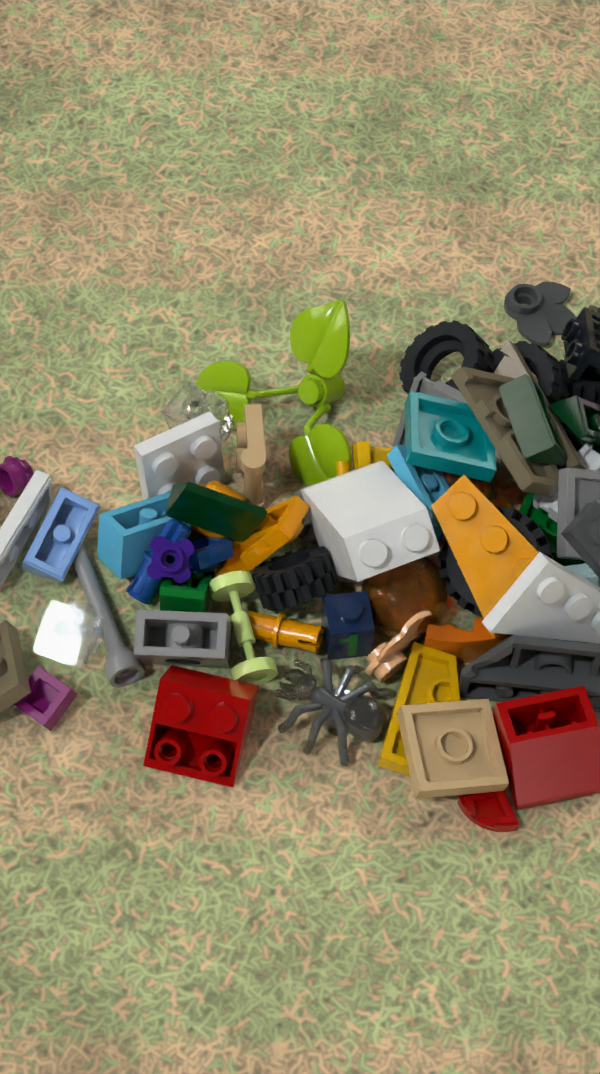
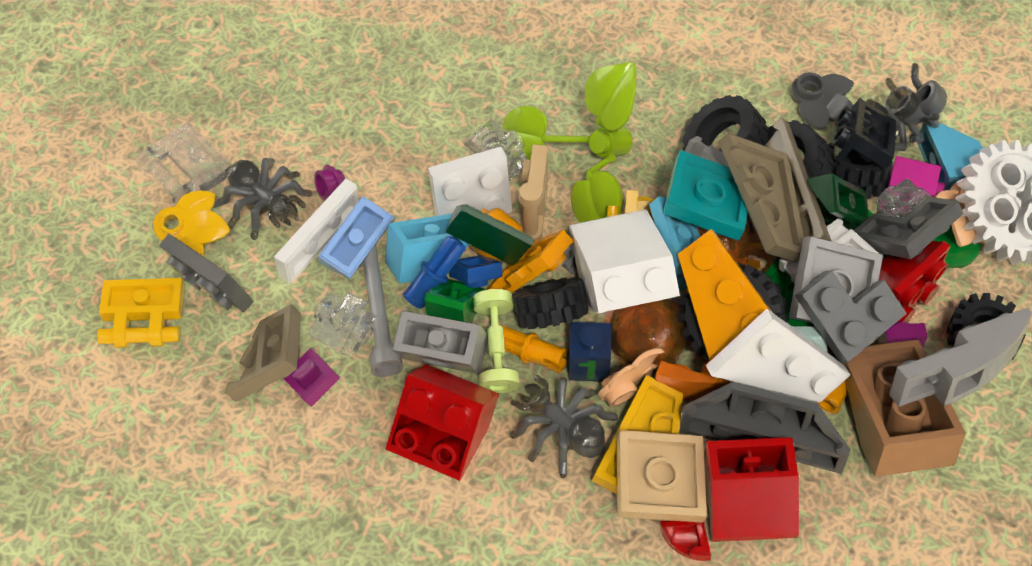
camera: 15 degrees right, 0 degrees up
dark purple plate [147,536,194,583] -> none
slope [499,374,567,466] -> none

